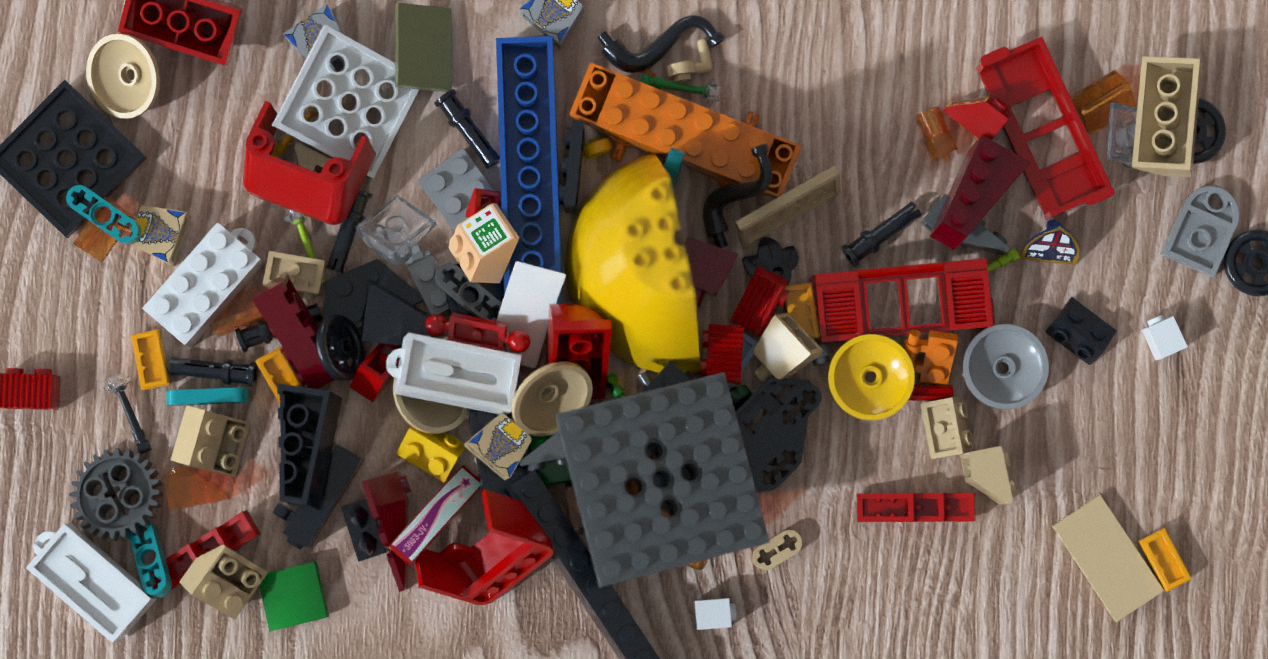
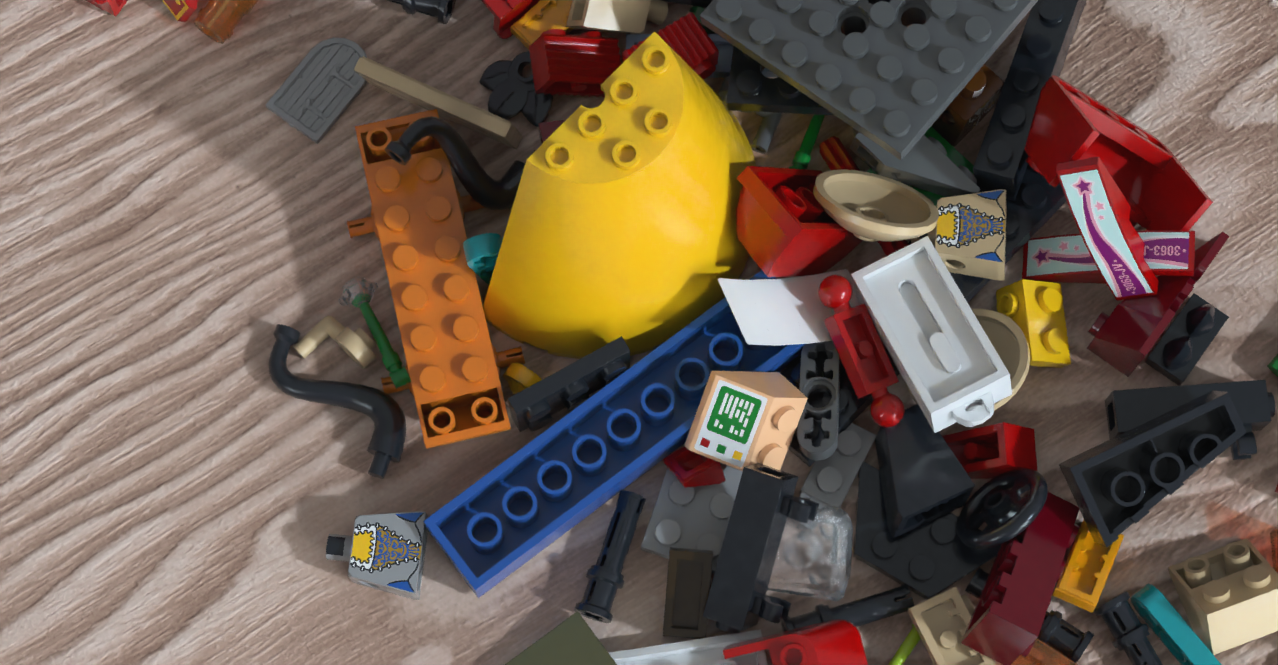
camera: 125 degrees left, 10 degrees down
none -> light grey window [266,38,367,144]
none -> dark brown tile [663,547,713,639]
none -> black brick [703,463,819,633]
none -> slope [1056,157,1159,301]

